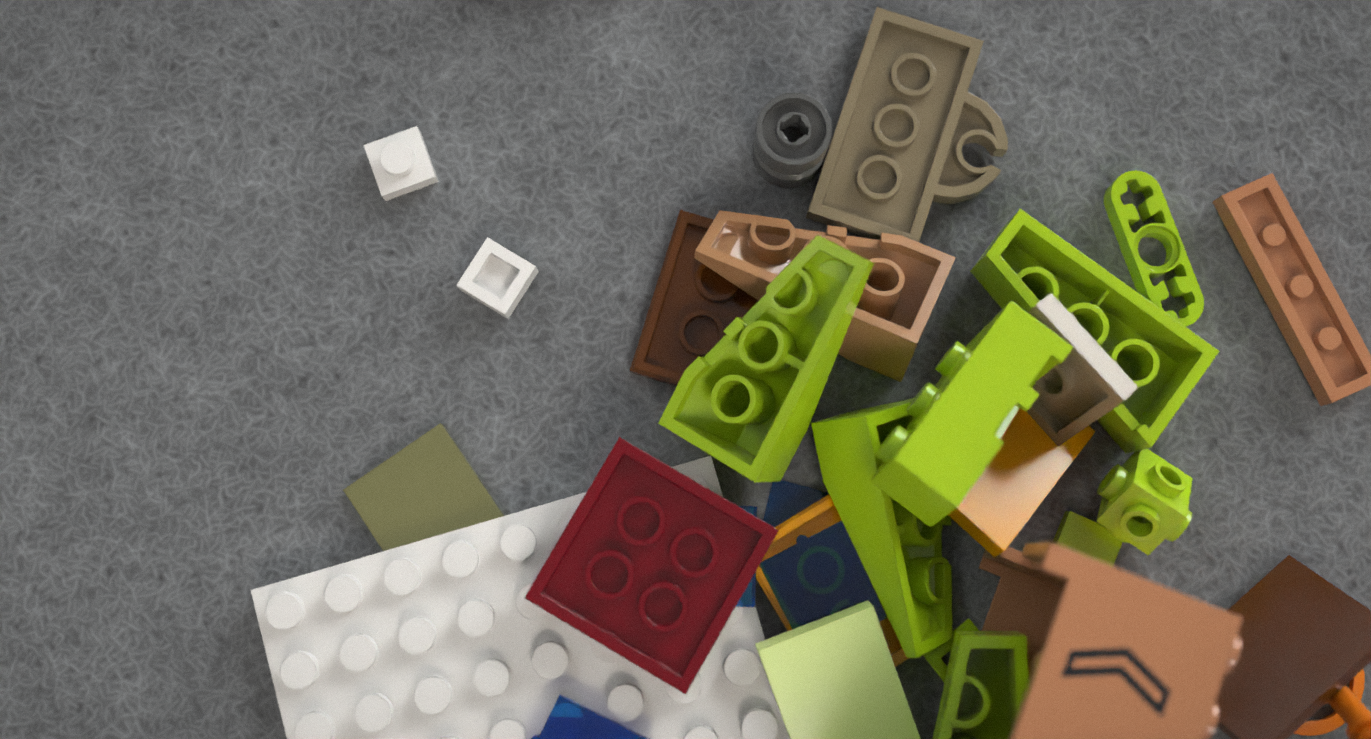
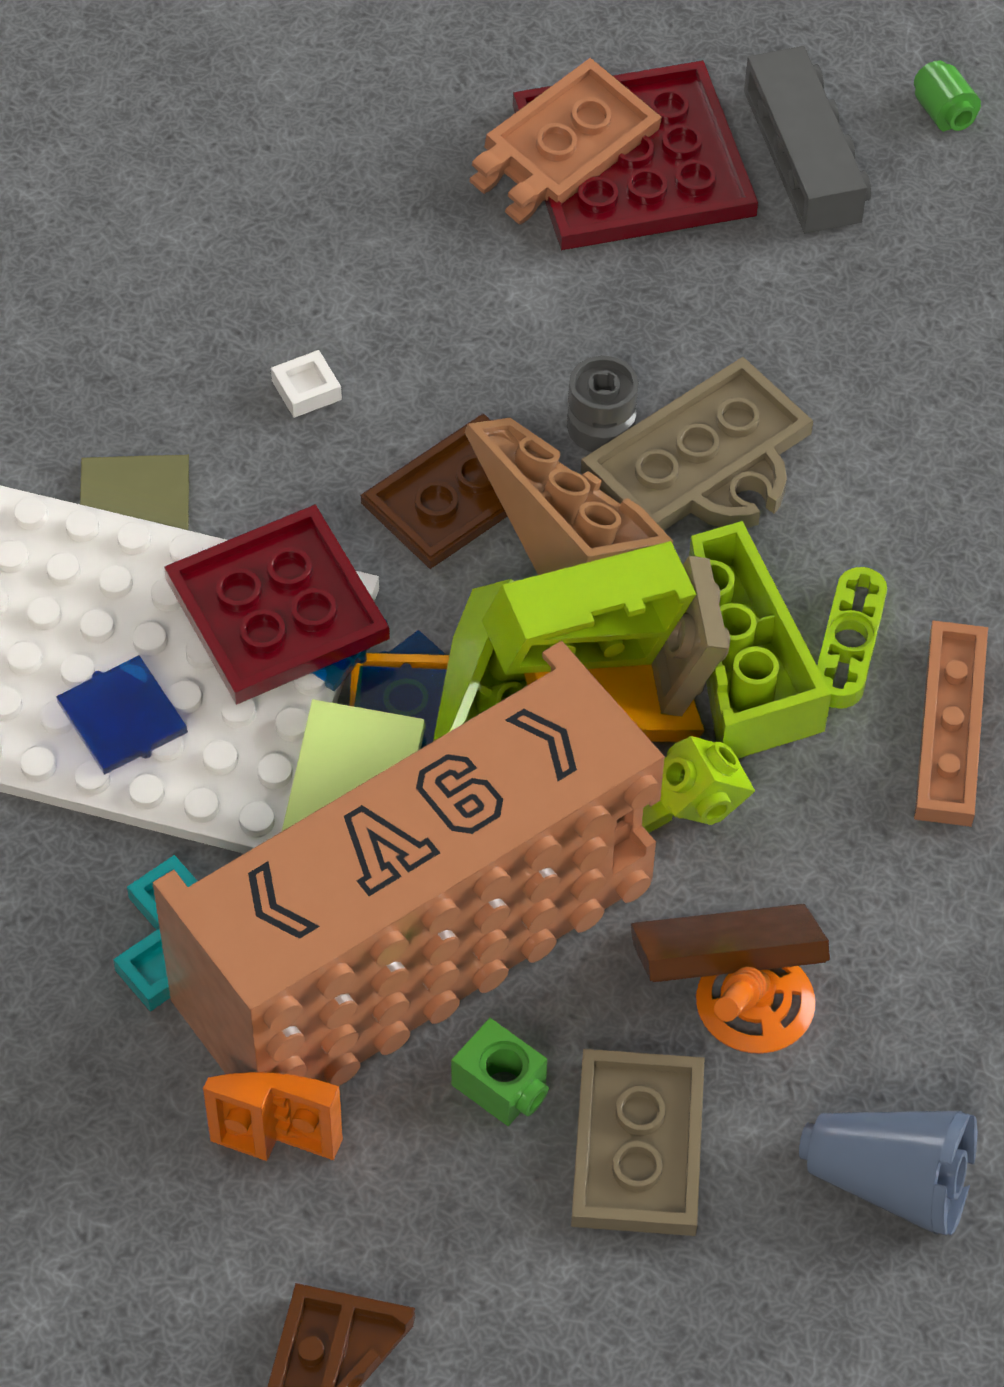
camera: 30 degrees right, 25 degrees down
white plate [364,126,439,201] -> none
lime wedge [658,235,874,483] -> none

